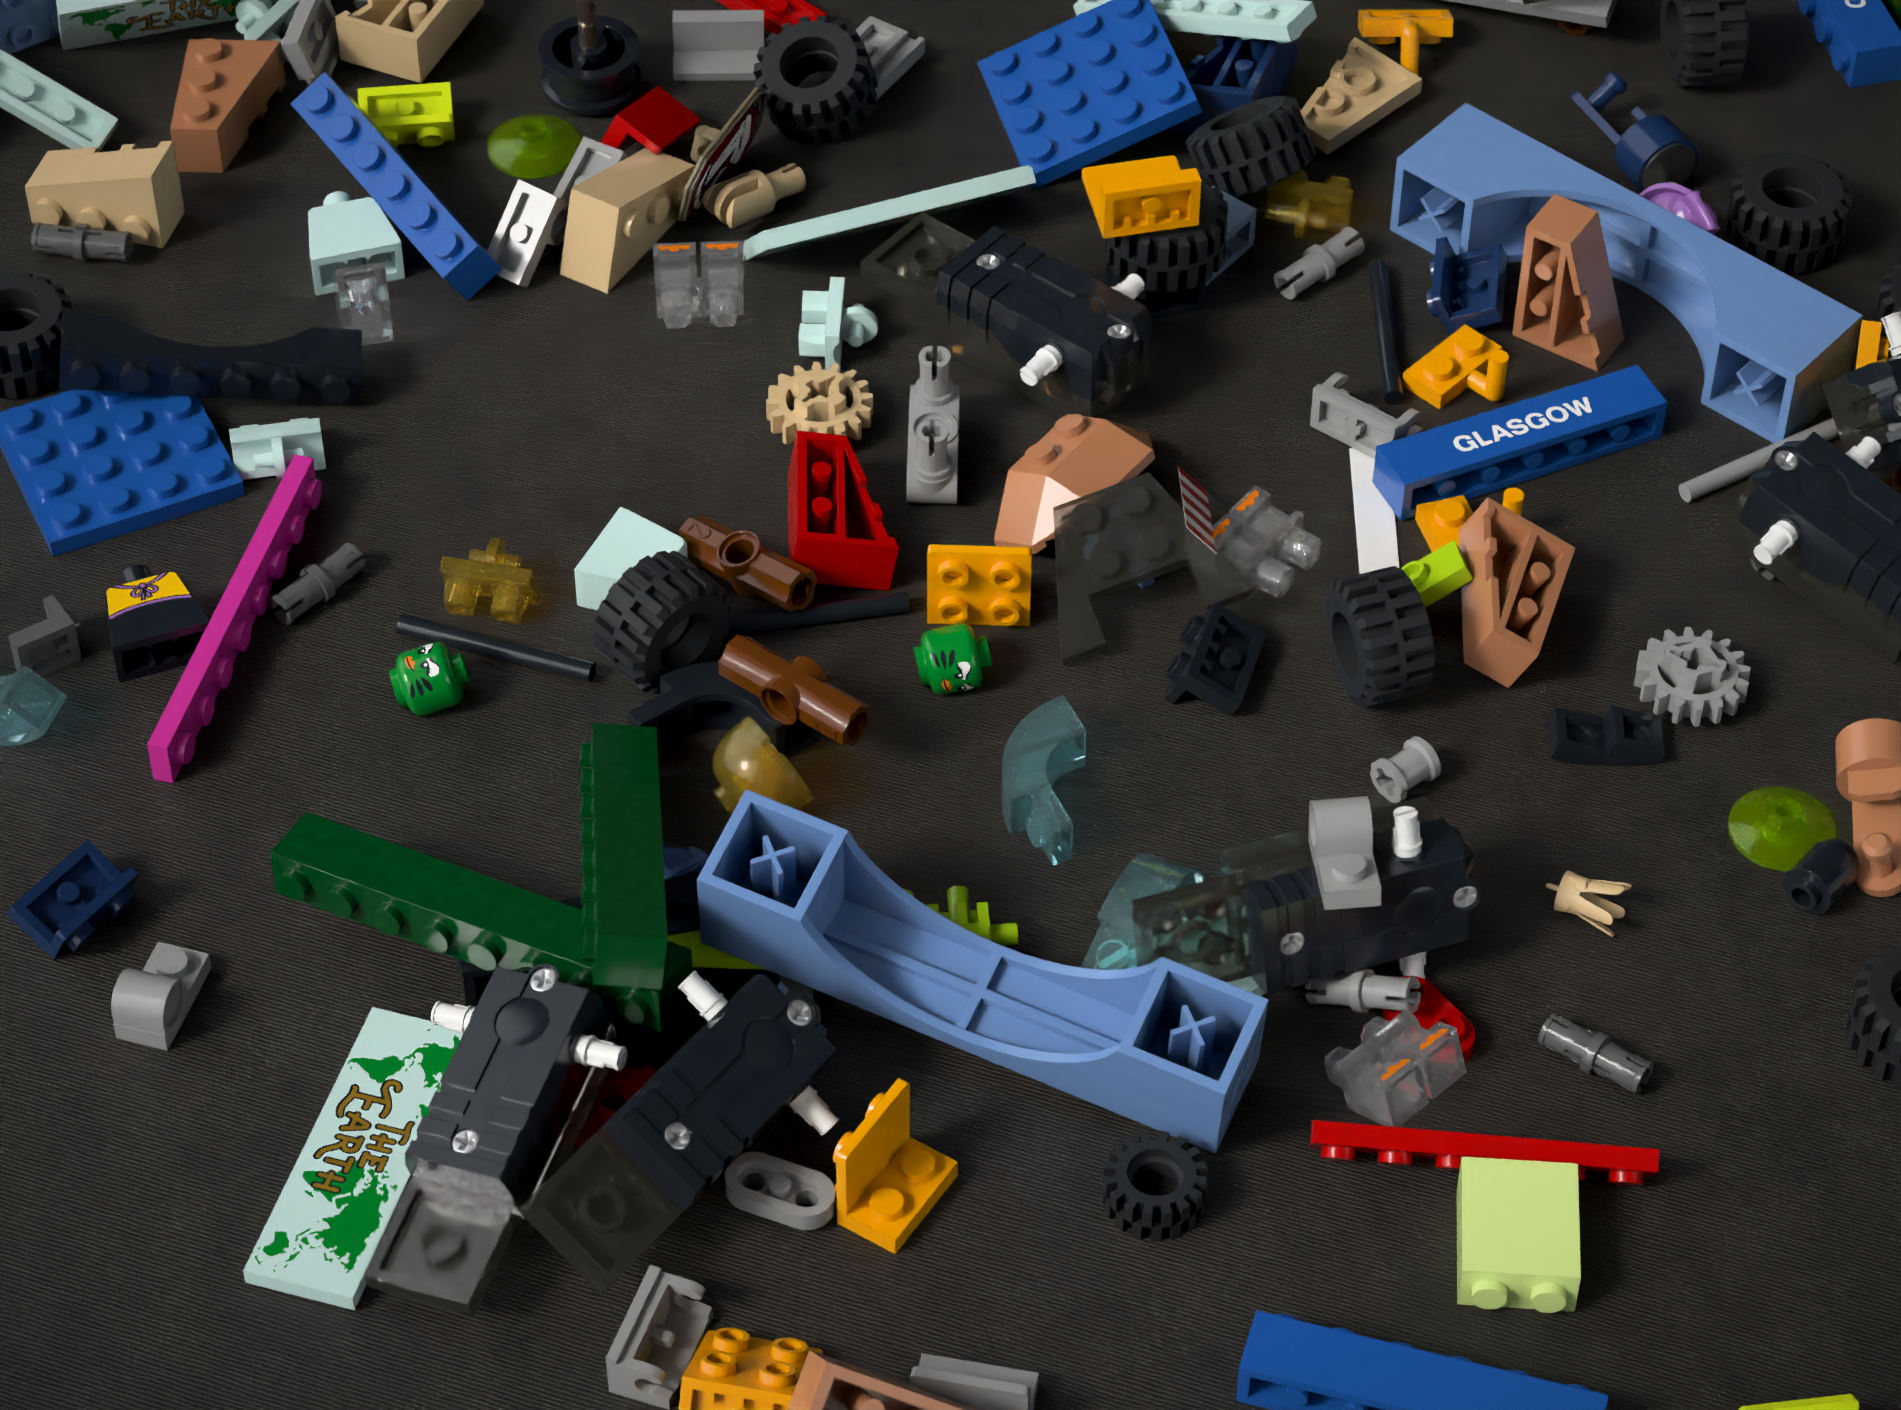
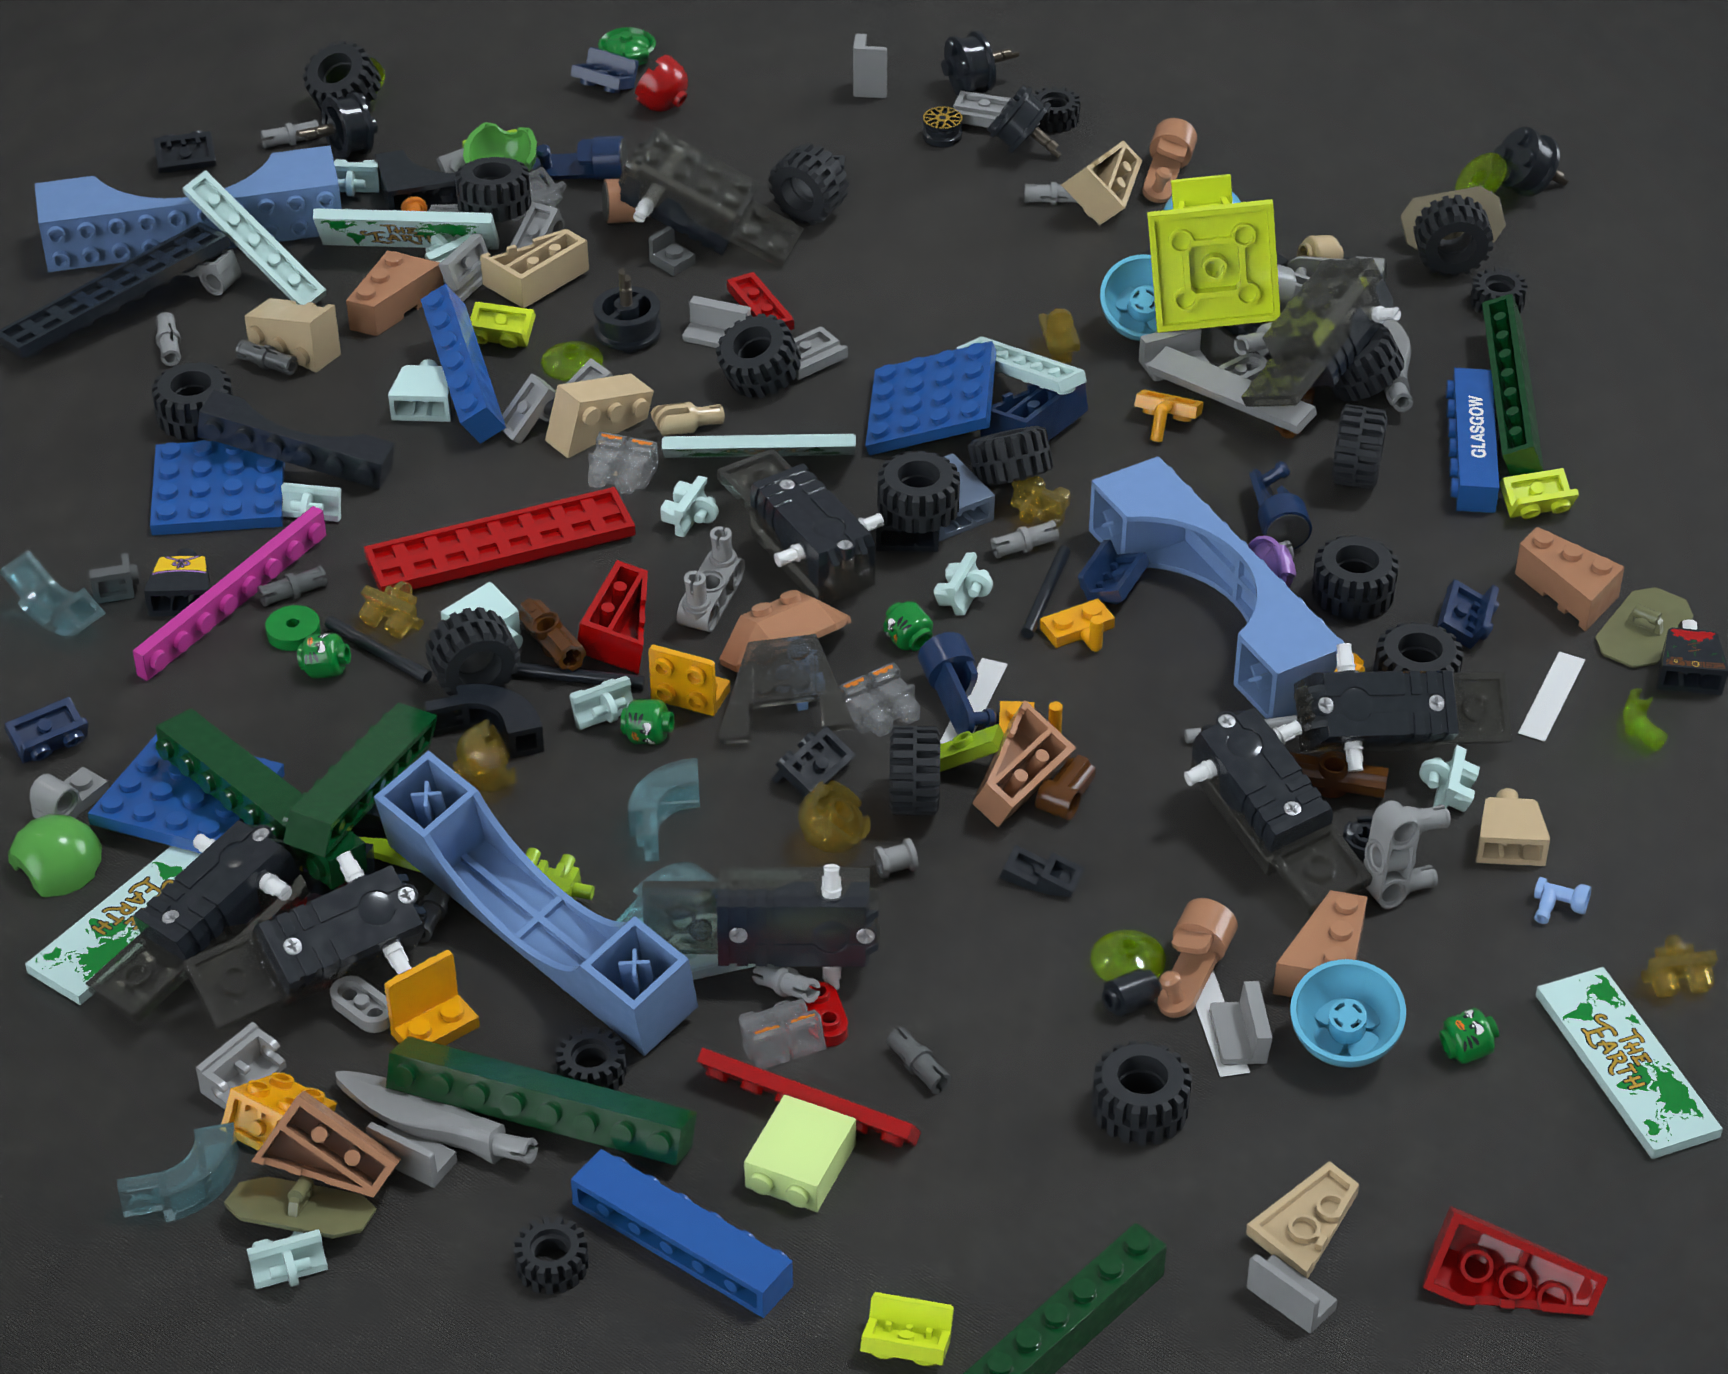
camera: 20 degrees right, 5 degrees down
clear slope [332,262,394,346] -> none
red panel [600,85,700,155] -> none
shield [677,87,768,222] -> none
reddish brown piece [718,635,871,747] -> none
tan gear [766,362,873,445] -> none
light orange bracket [1082,155,1201,239] -> none
sticker [1178,465,1217,554] -> none
tan wing [1300,37,1422,155] -> none
light grey plate [1308,796,1382,910] -> none
light grey hinge [1310,372,1423,459] -> none
blue brick [1372,365,1668,521] -> none
nougat wedge [1512,194,1625,372] -> none
tan piece [1546,870,1632,938] -> none
light grey gear [1634,627,1751,727] -> none
none -> bright green cylinder [8,814,102,897]
none -> blue plate [88,734,285,854]
none -> green piece [265,605,321,651]
none -> light grey animal [335,1071,538,1164]
none -> red plate [364,487,636,597]
none -> dark green brick [386,1036,697,1165]
none -> light aqua hips [569,676,633,730]
none -> clear yellow cylinder [798,781,870,854]
none -> green head [883,601,933,651]
none -> dark blue piece [918,632,997,735]
none -> light aqua hips [934,552,994,616]
none -> reddish brown piece [1035,754,1096,821]

